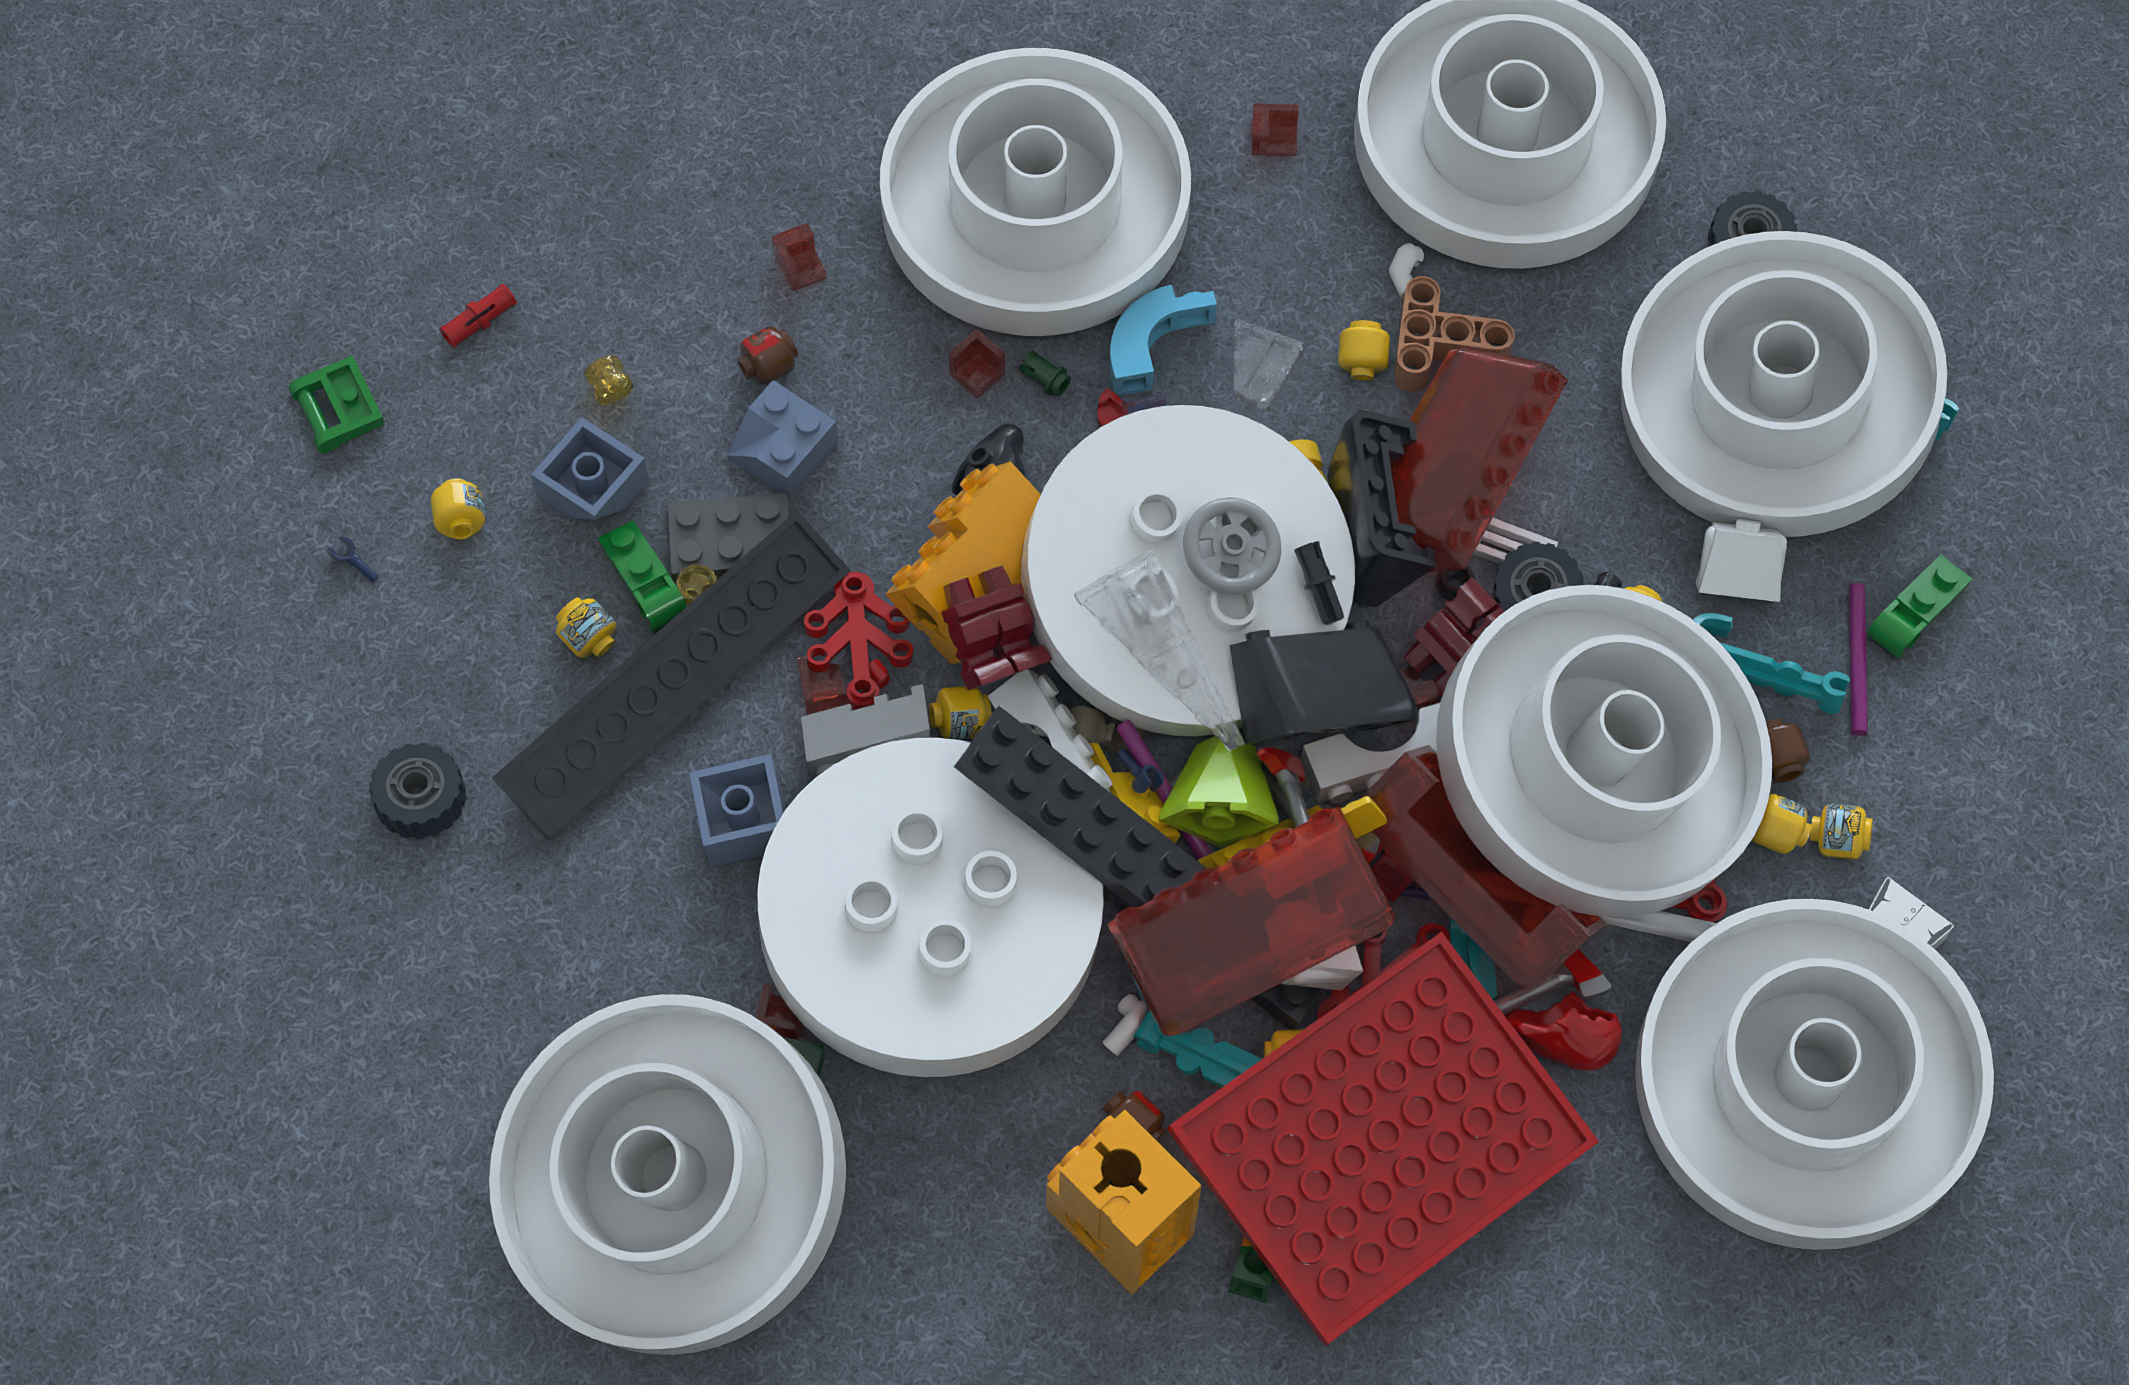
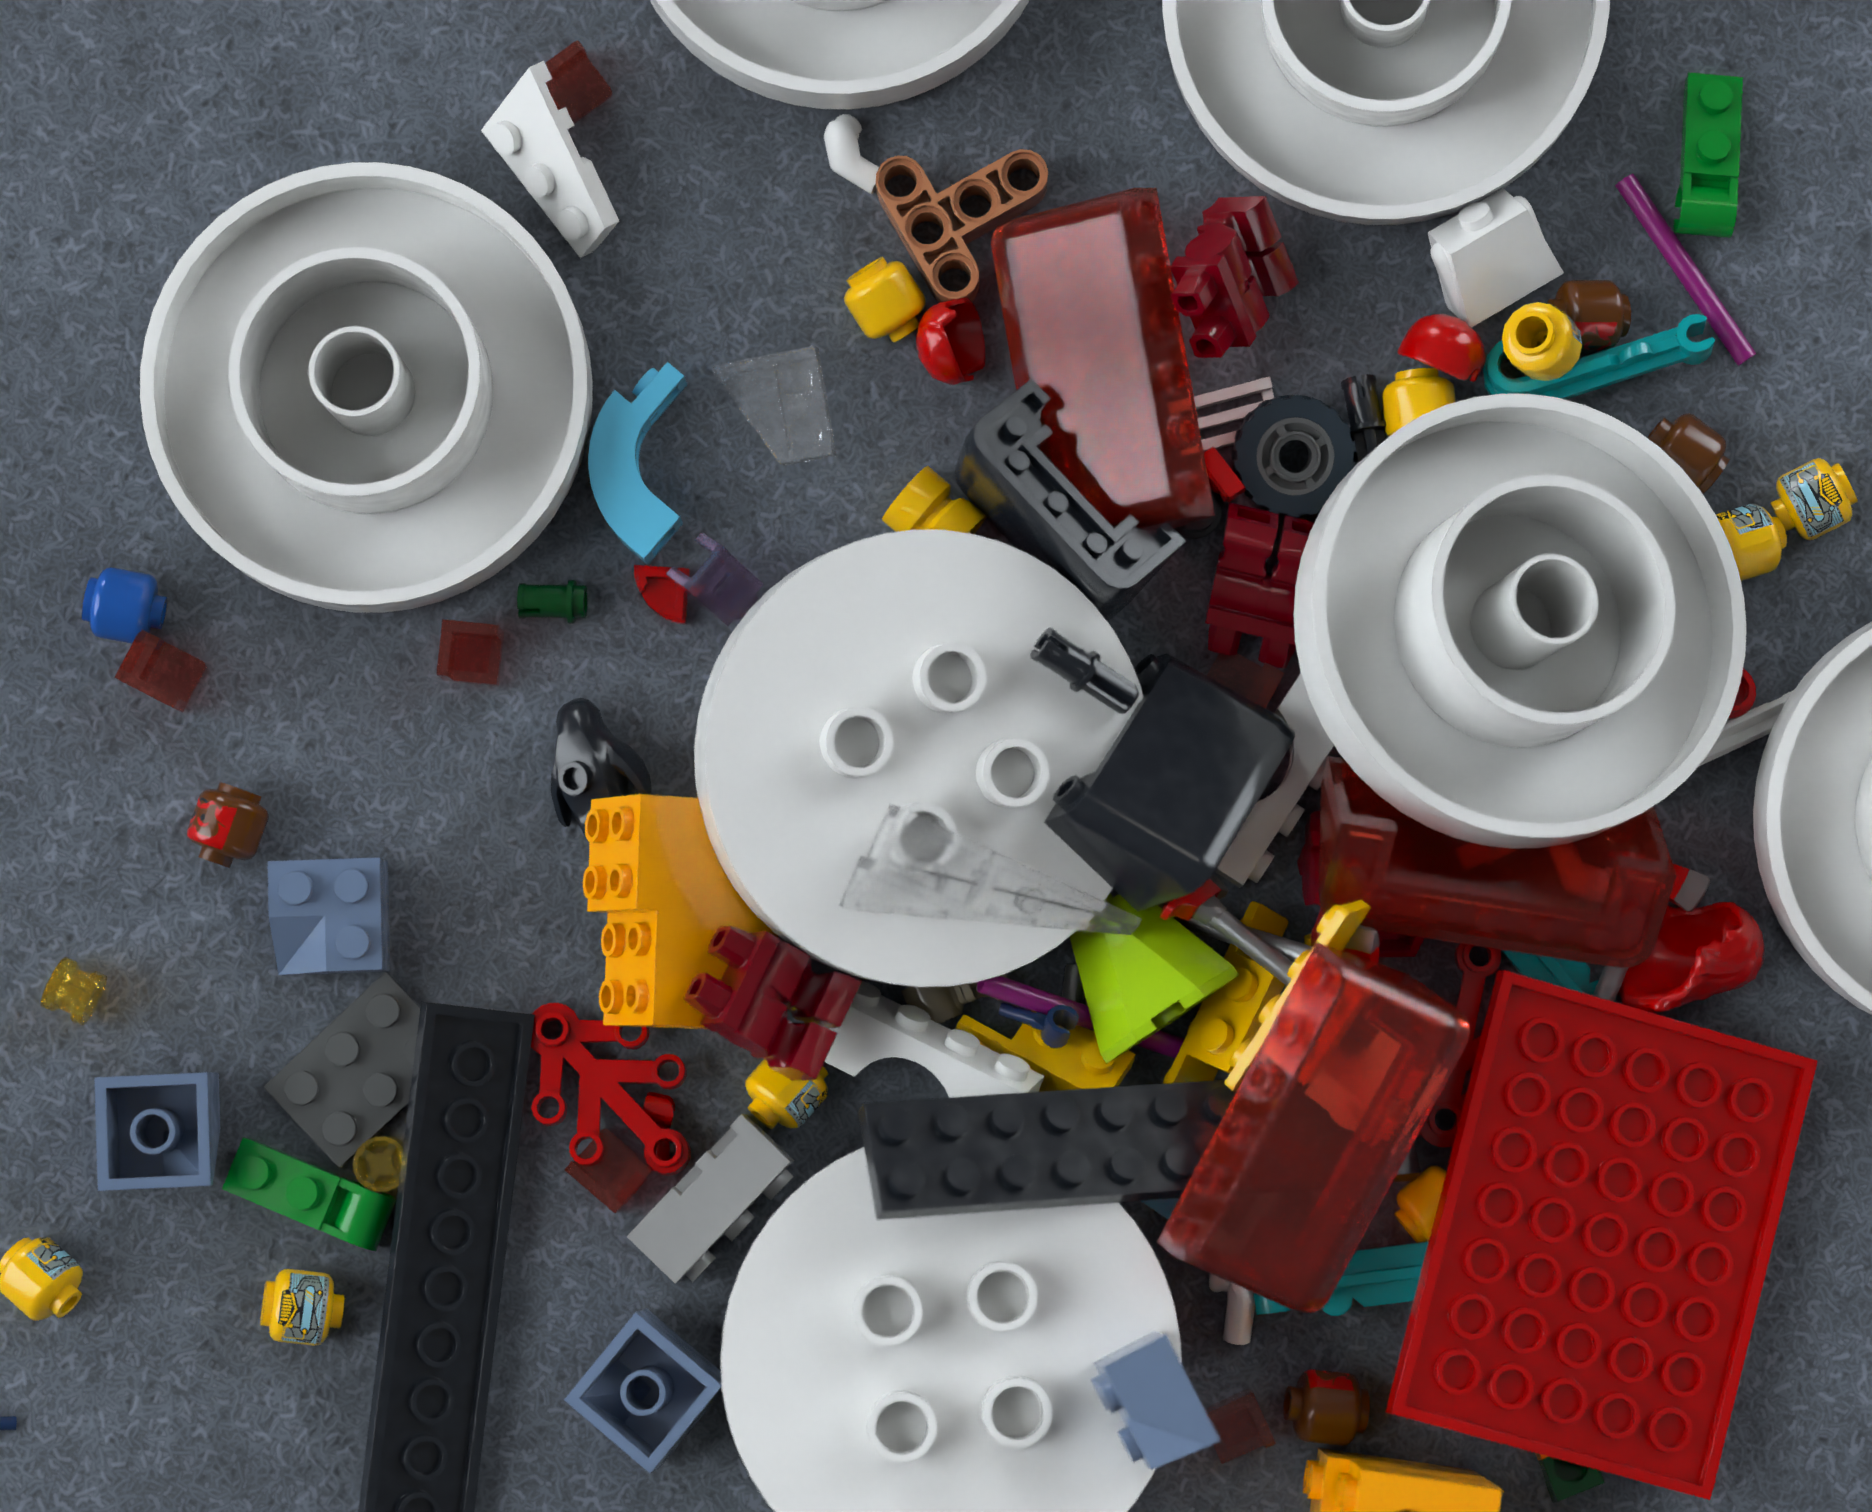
camera: 35 degrees left, 20 degrees up
light grey plate [1183,497,1281,594] -> none
none -> blue head [82,567,167,644]
none -> white wing [481,61,619,258]
none -> red hair [916,297,986,385]
none -> sand blue slope [1091,1331,1220,1470]
none -> dark red hips [1170,196,1299,358]
none -> red tile [1197,446,1246,502]
none -> clear red panel [1204,1388,1276,1464]
none -> red hair [1397,313,1486,382]
none -> yellow head [1502,302,1582,381]
none -> reddish brown head [1547,280,1631,351]

